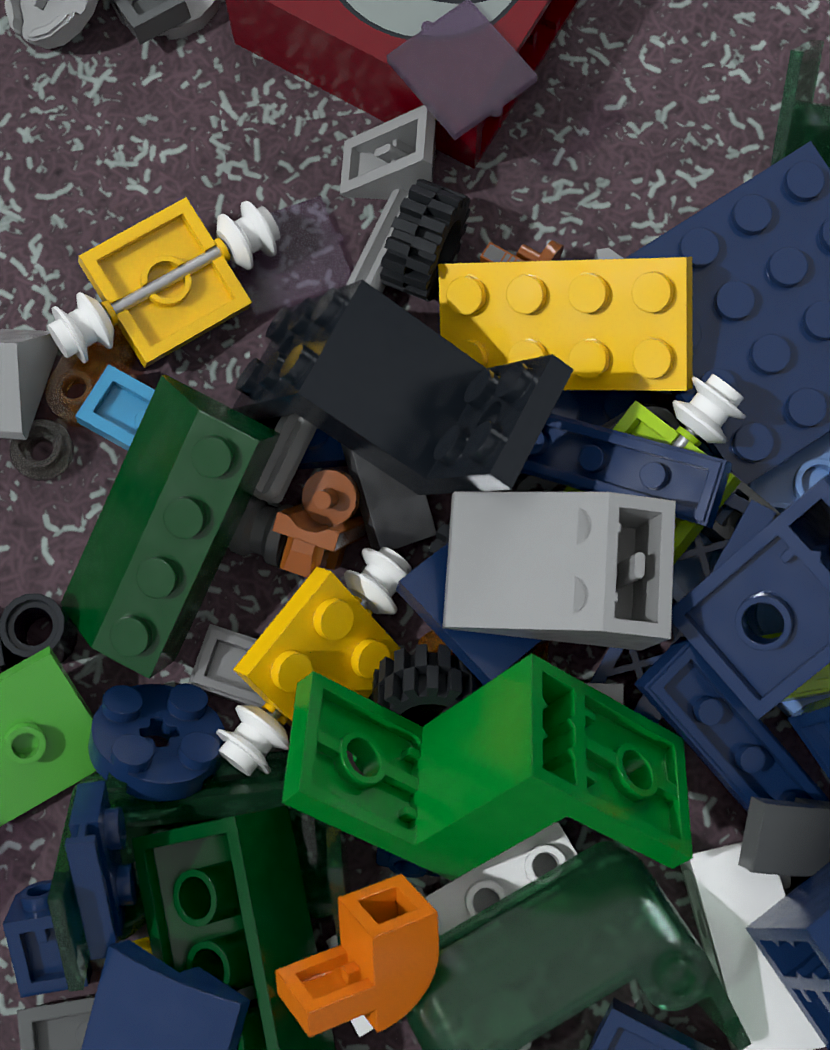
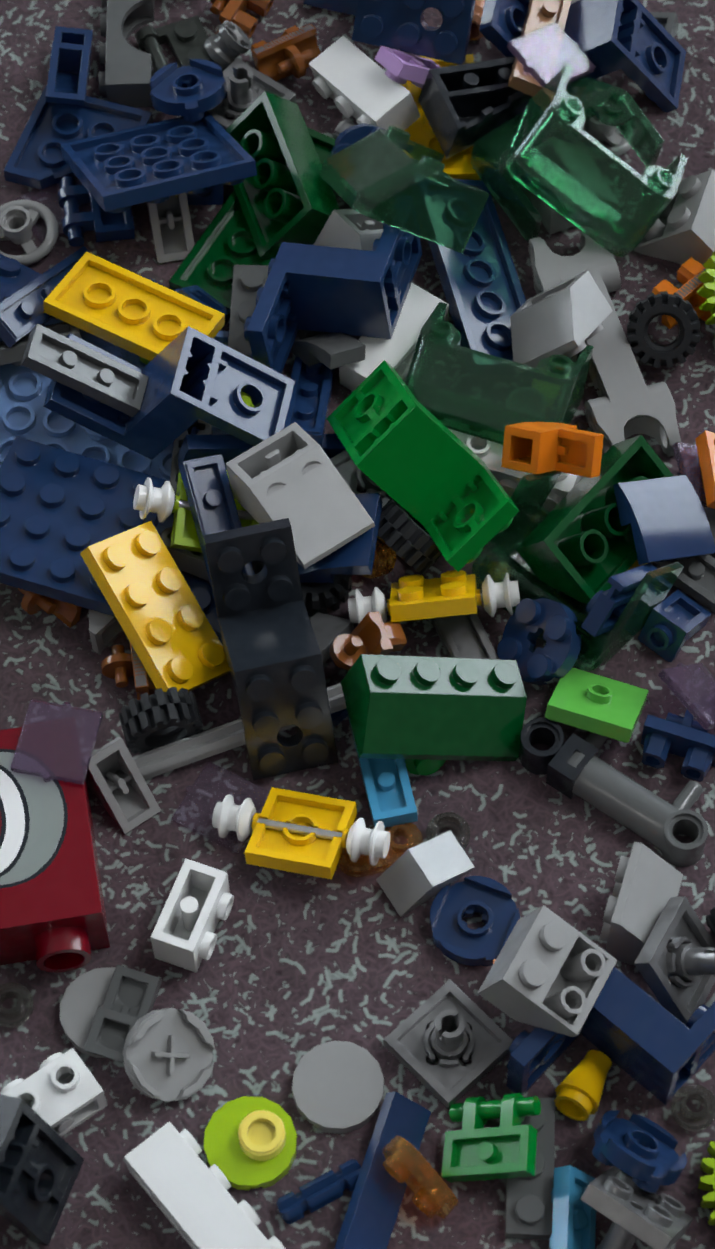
camera: 130 degrees left, 15 degrees down
none -> white brick [151,858,234,973]

